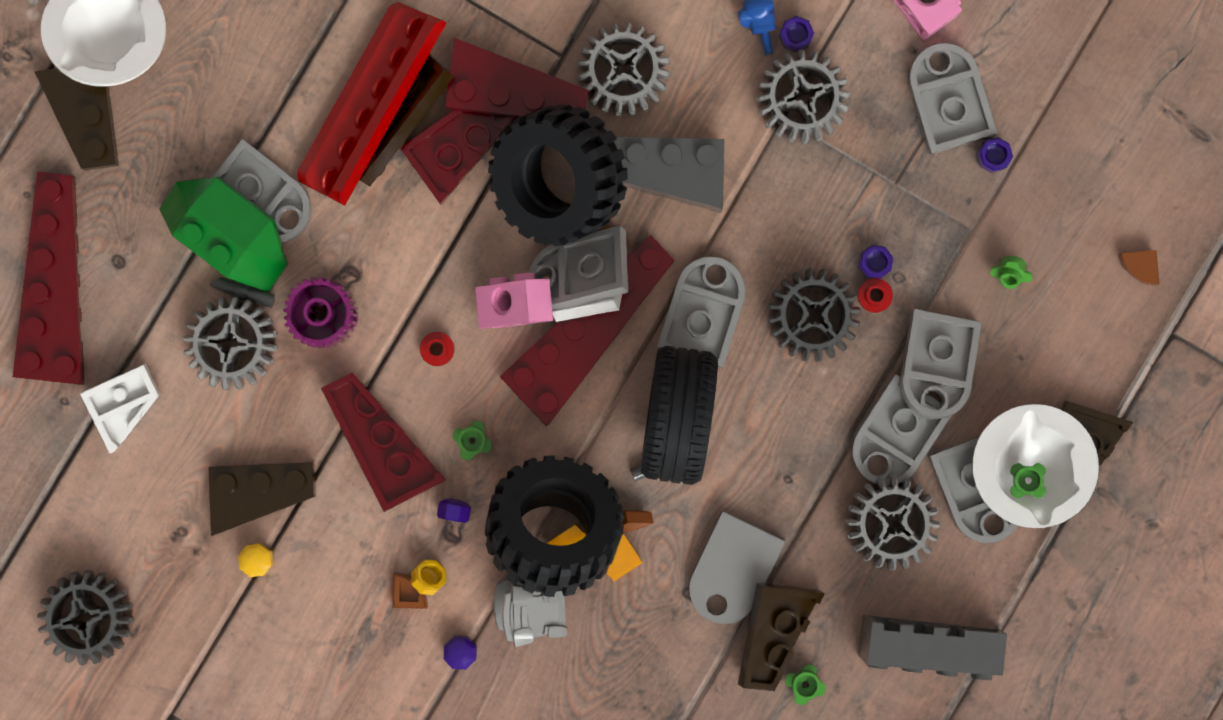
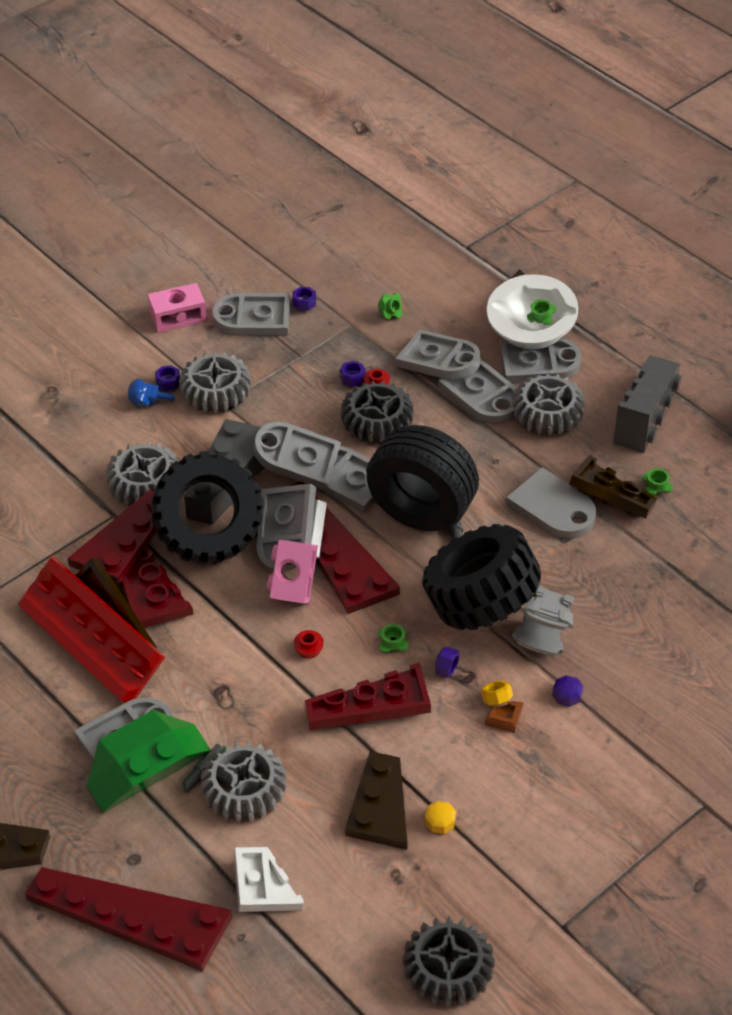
camera: 75 degrees left, 40 degrees down
magenta brick [283,277,358,348] -> none
dark orange tile [1119,250,1160,285] -> none
none -> light grey tile [253,422,341,490]

